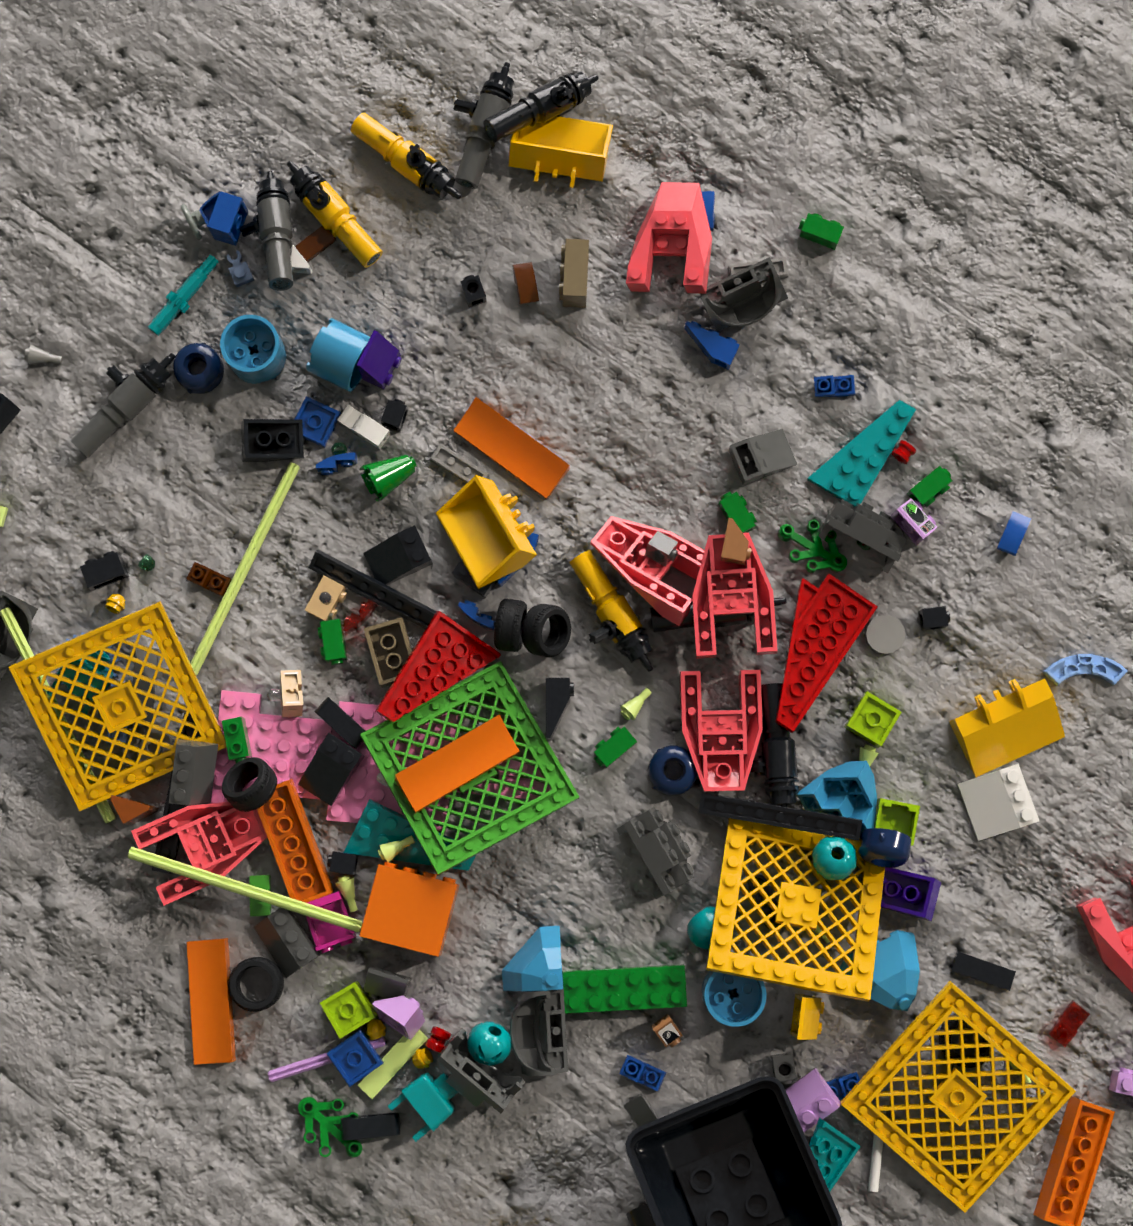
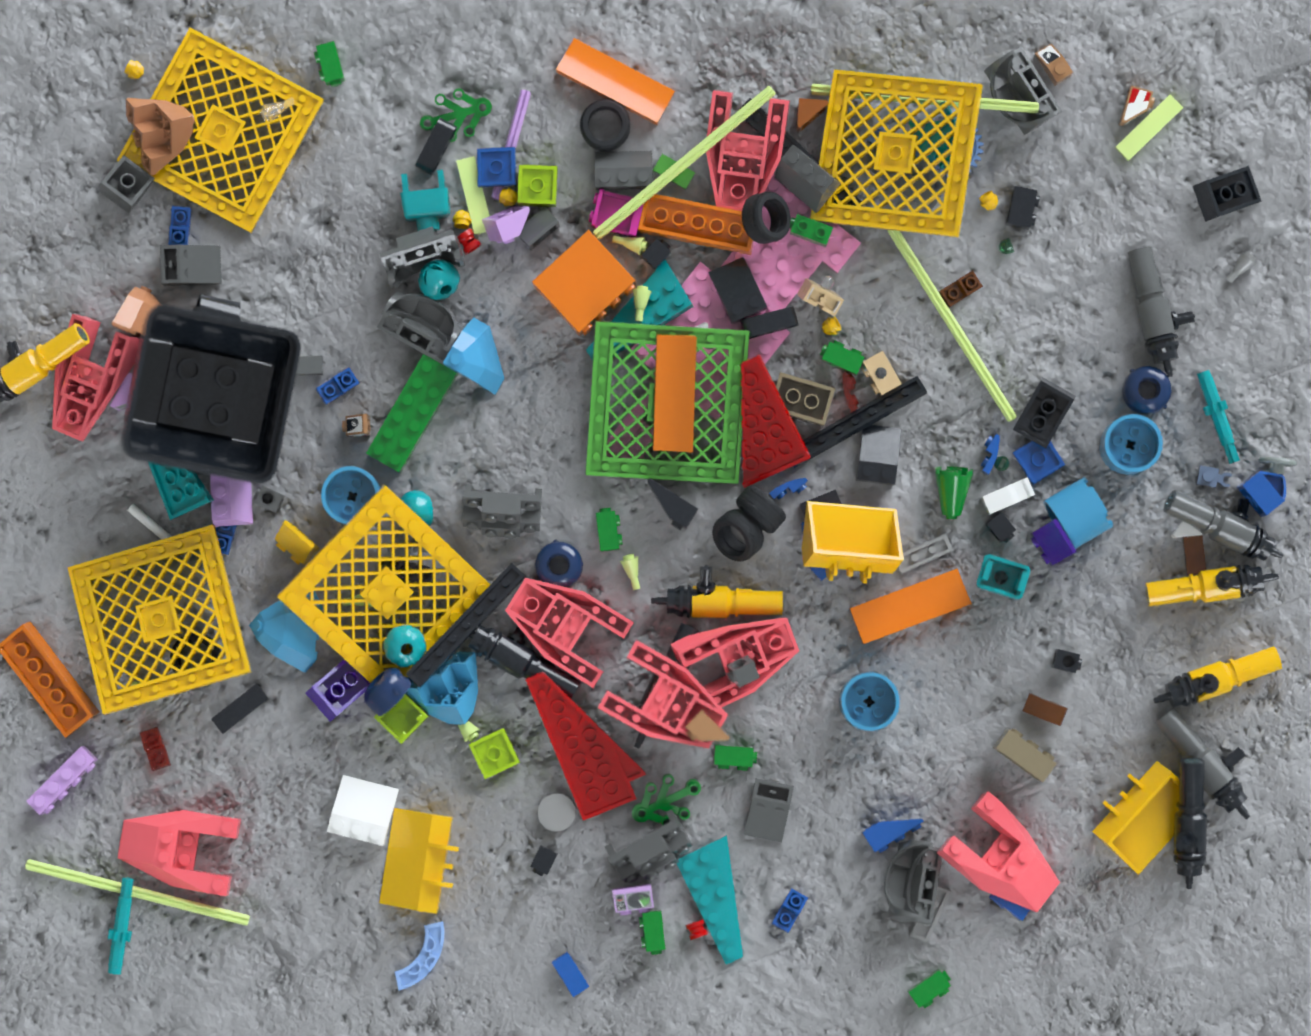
camera: 120 degrees right, 5 degrees up
none -> yellow plate [822,316,842,335]
none -> dark azure brick [839,672,900,731]
none -> teal piece [976,554,1031,600]

